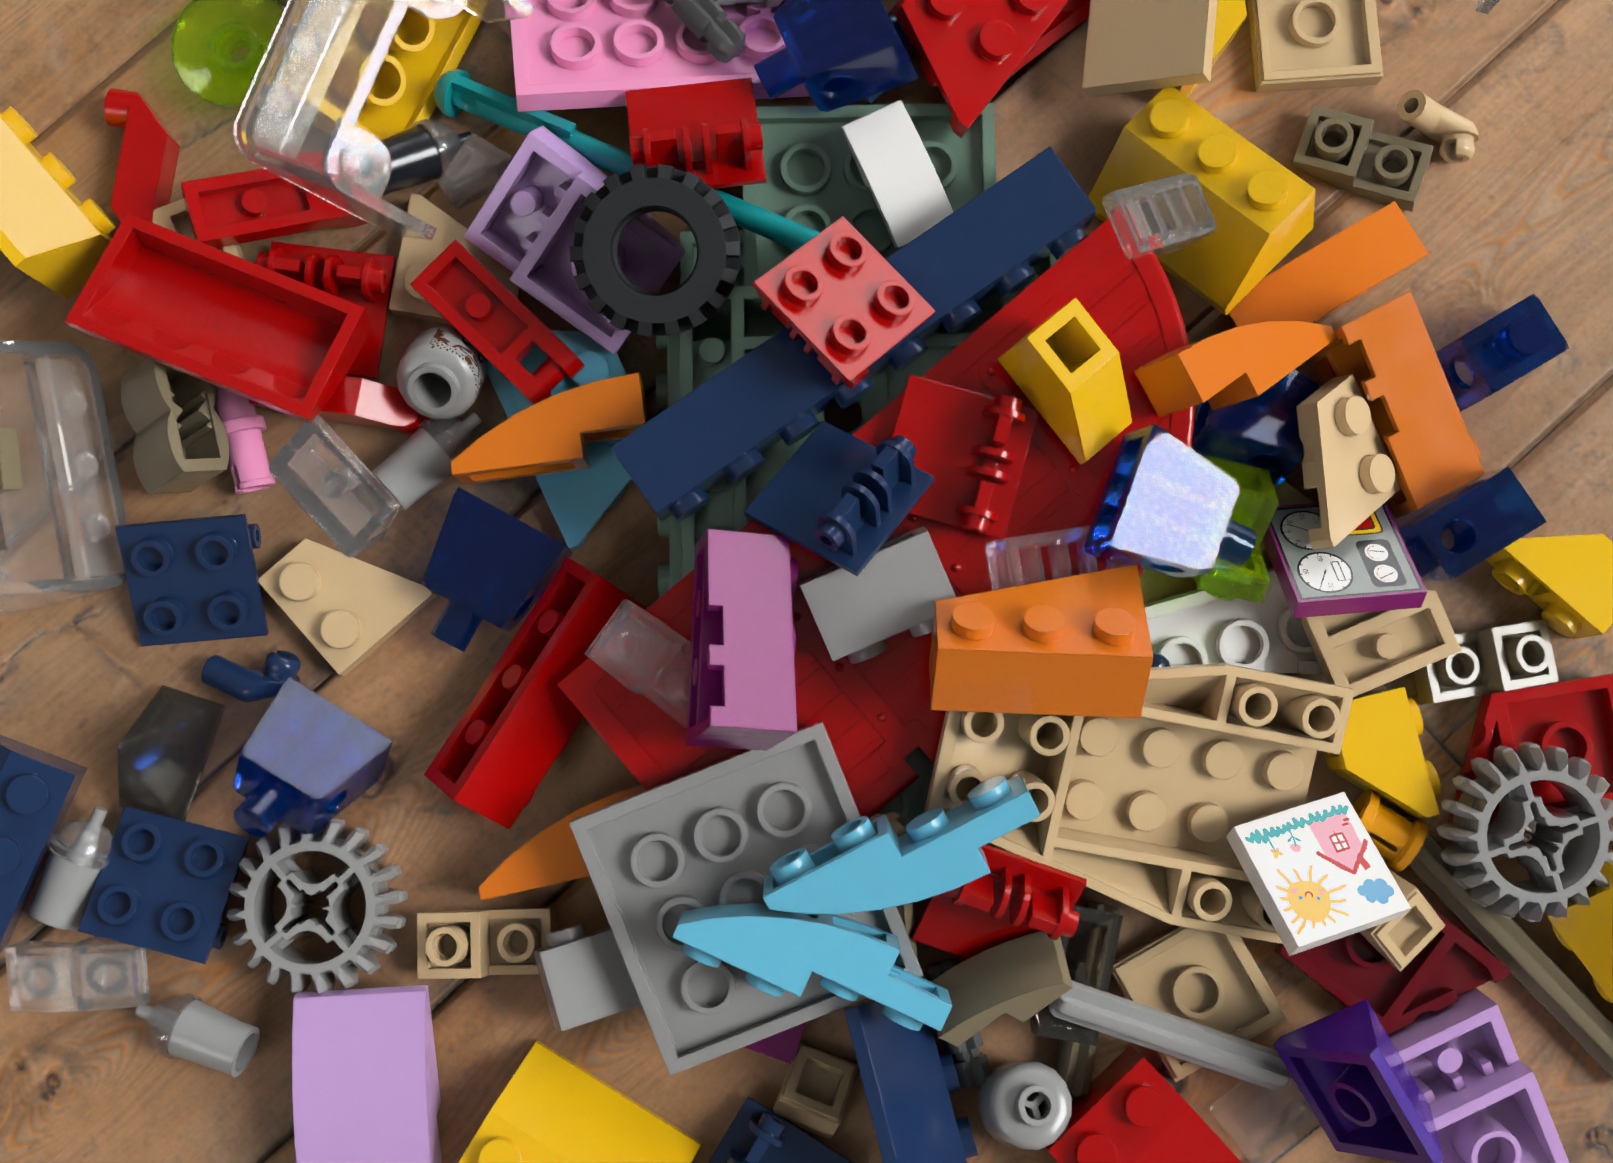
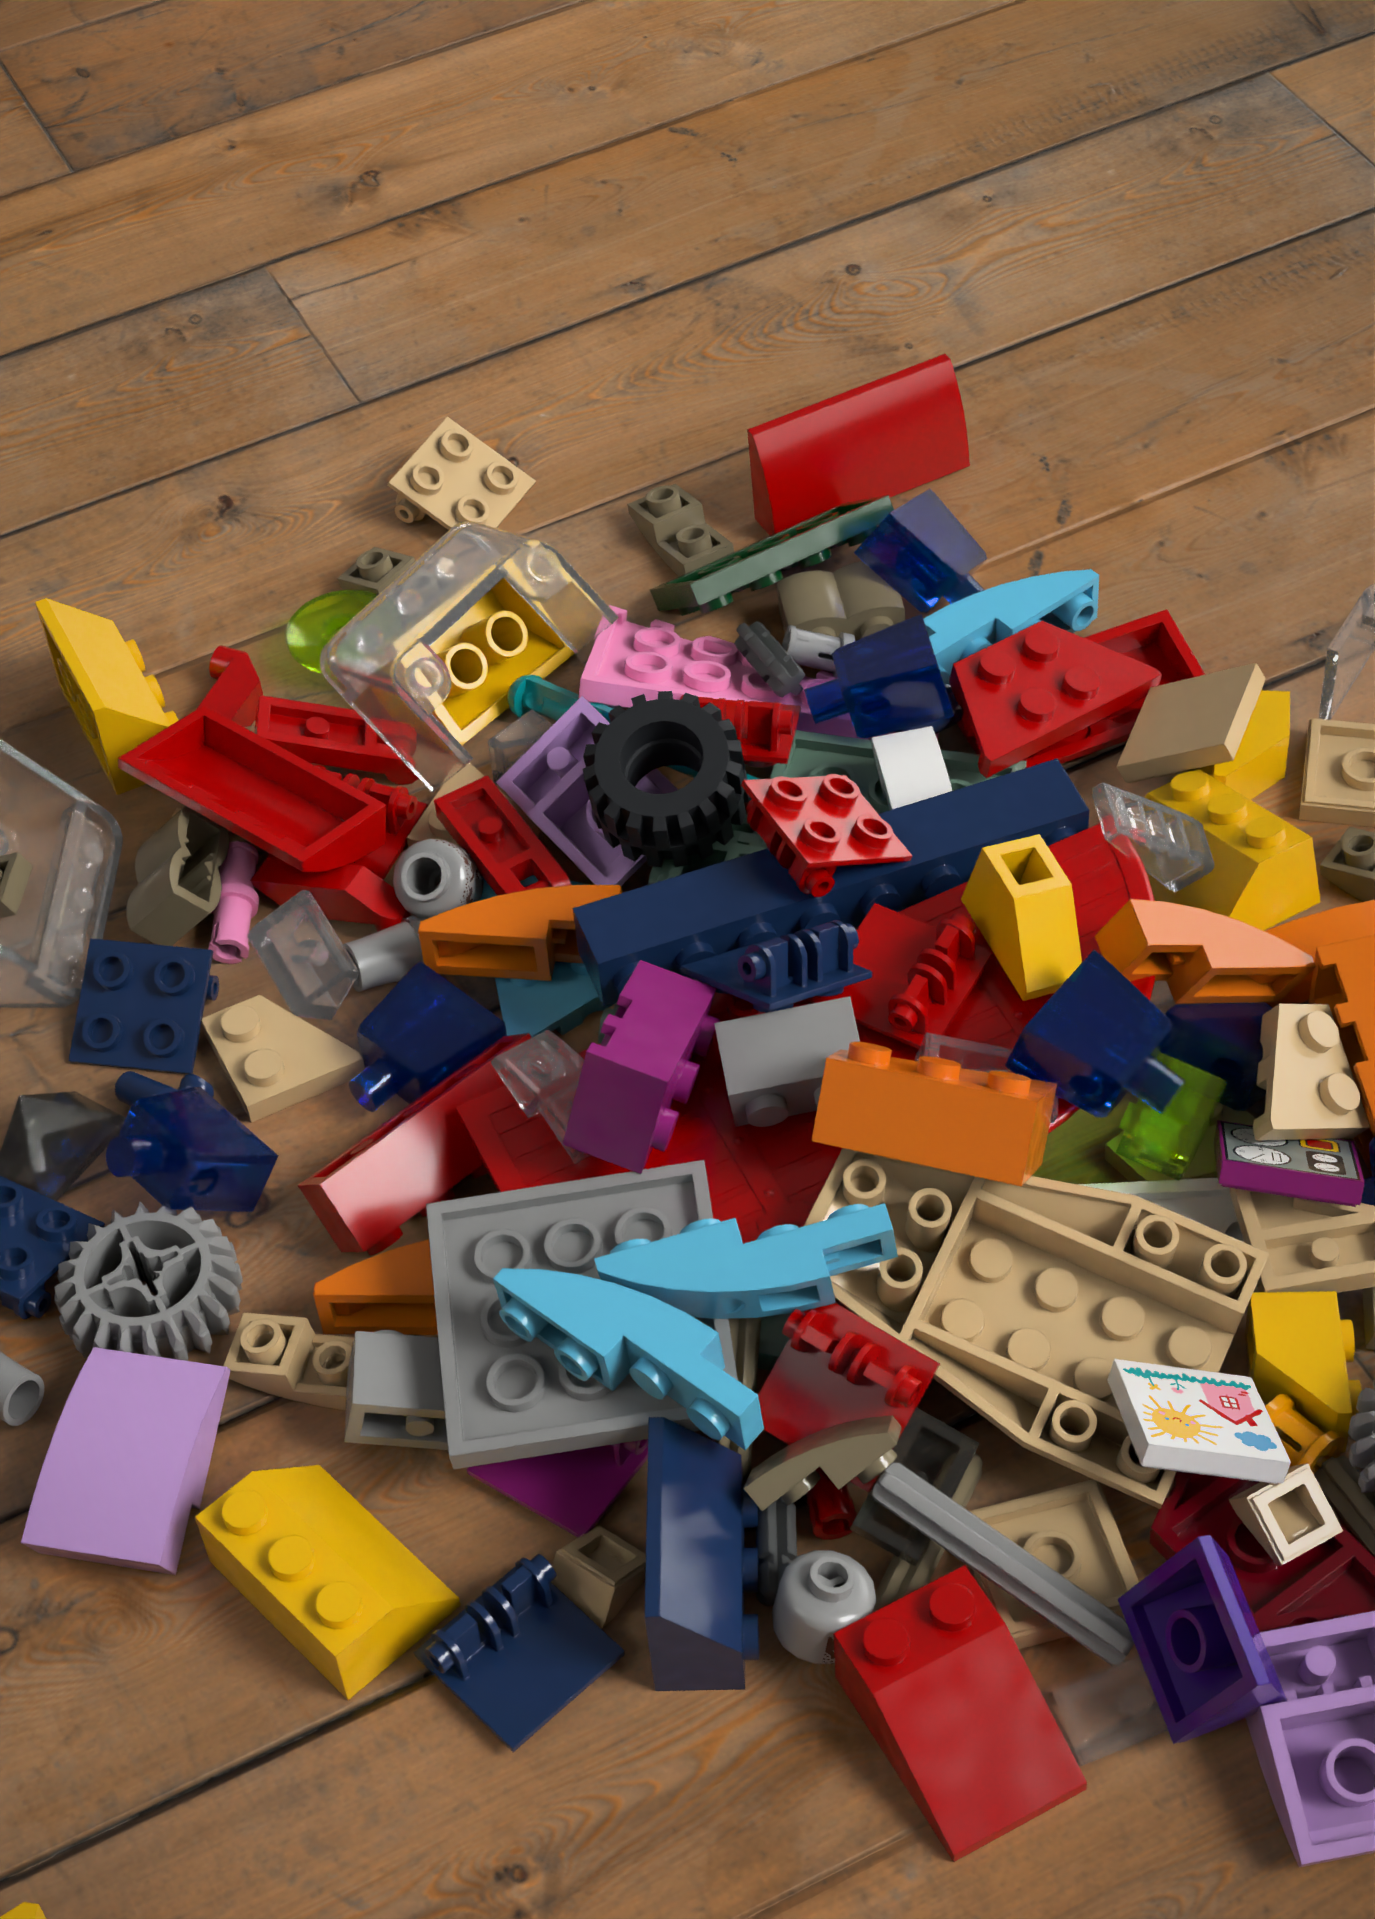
camera: 20 degrees right, 35 degrees down
black piece [356,119,474,197] -> none

